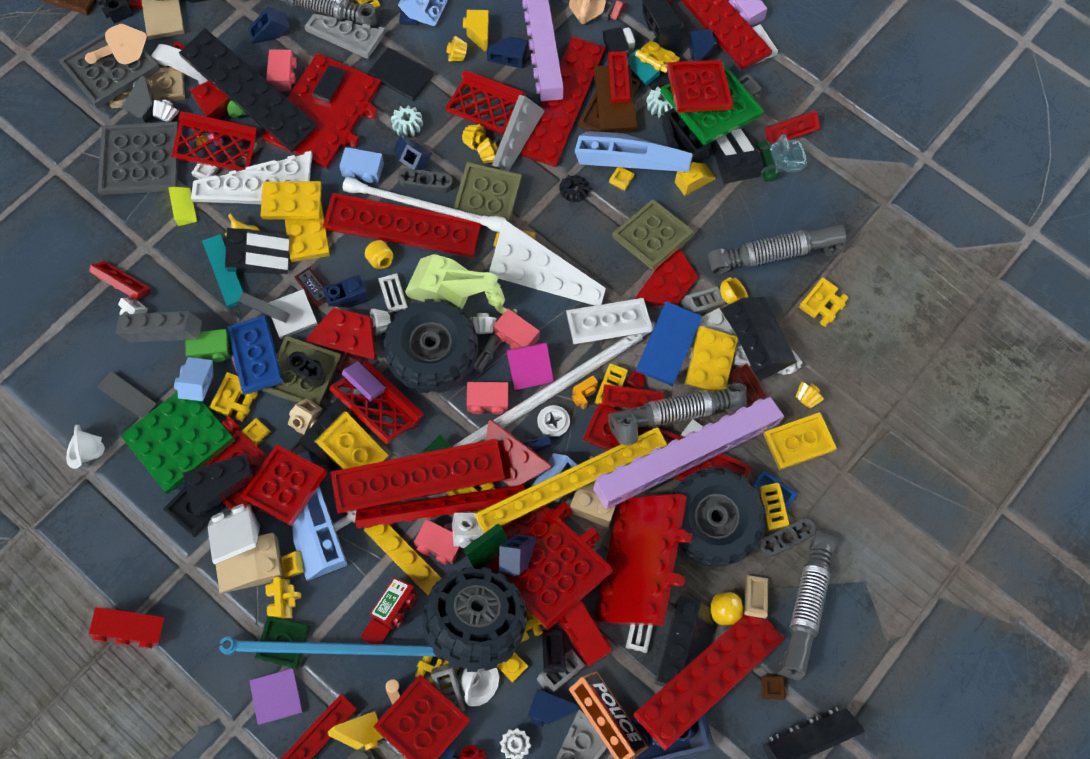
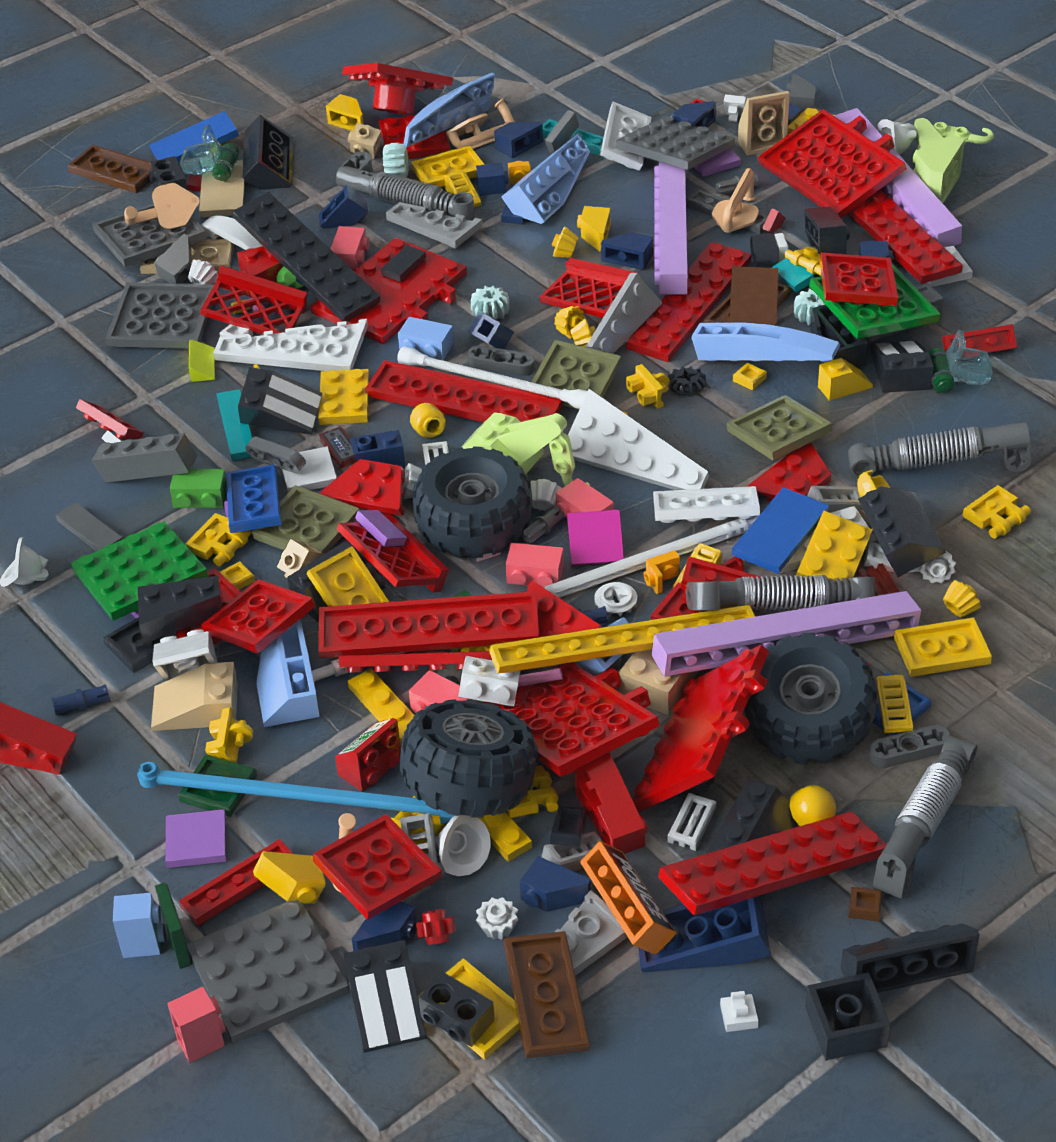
camera: 15 degrees right, 25 degrees down
light blue brick [174,357,214,401] -> none
red bush [220,415,241,435] -> none
yellow plate [260,181,322,220] -> none
yellow tile [280,551,304,578] -> none
black beam [288,351,325,387] -> none
red tile [360,619,391,644] -> none
black tile [368,47,434,101] -> none
dark green tile [463,523,508,569] -> none
dark blue slope [499,534,536,576] -> none
red plate [608,52,630,103] -> none
tan tile [744,575,768,619] -> none
none -> dark blue pin [51,684,110,715]
none -> yellow hips [626,364,669,409]

